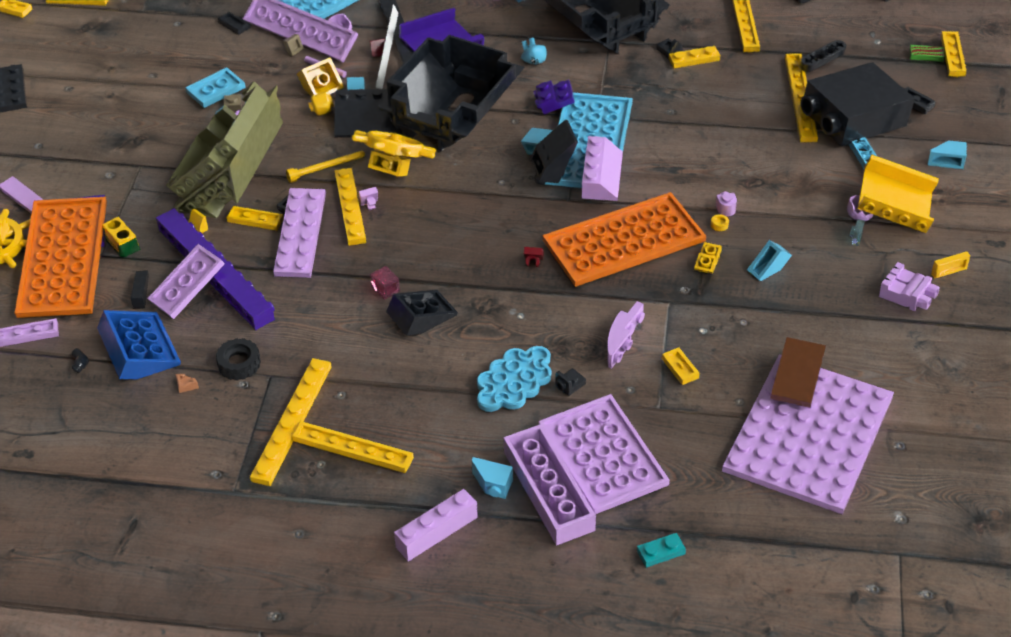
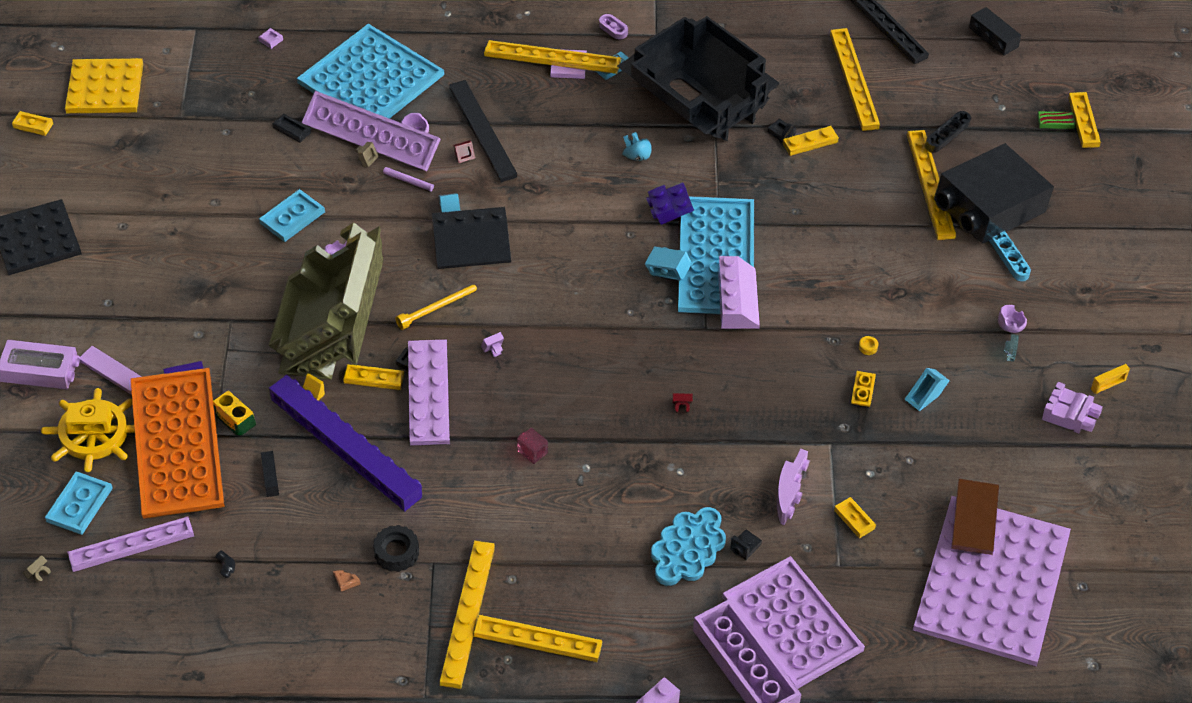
camera: 10 degrees left, 5 degrees up
blue slope [97,310,181,379] -> none
lavender plate [147,244,224,319] -> none
dark tan plate [224,94,242,111] -> none
yellow slope [297,58,344,96] -> none
yellow head [308,92,334,116] -> none
yellow plate [334,168,366,246] -> none
yellow piece [352,130,436,177] -> none
white sticker [376,4,398,89] -> none
black panel [378,35,525,153] -> none
black slope [386,290,458,336] -> none
dark purple panel [399,8,484,52] -> none
medium azure slope [472,457,513,499] -> none
black slope [530,120,578,185] -> none
orange plate [543,192,706,287] -> none
lavender plate [716,191,737,216] -> none
yellow panel [858,154,939,233] -> none
black hinge [902,87,936,114] -> none
medium azure slope [928,141,967,169] -> none

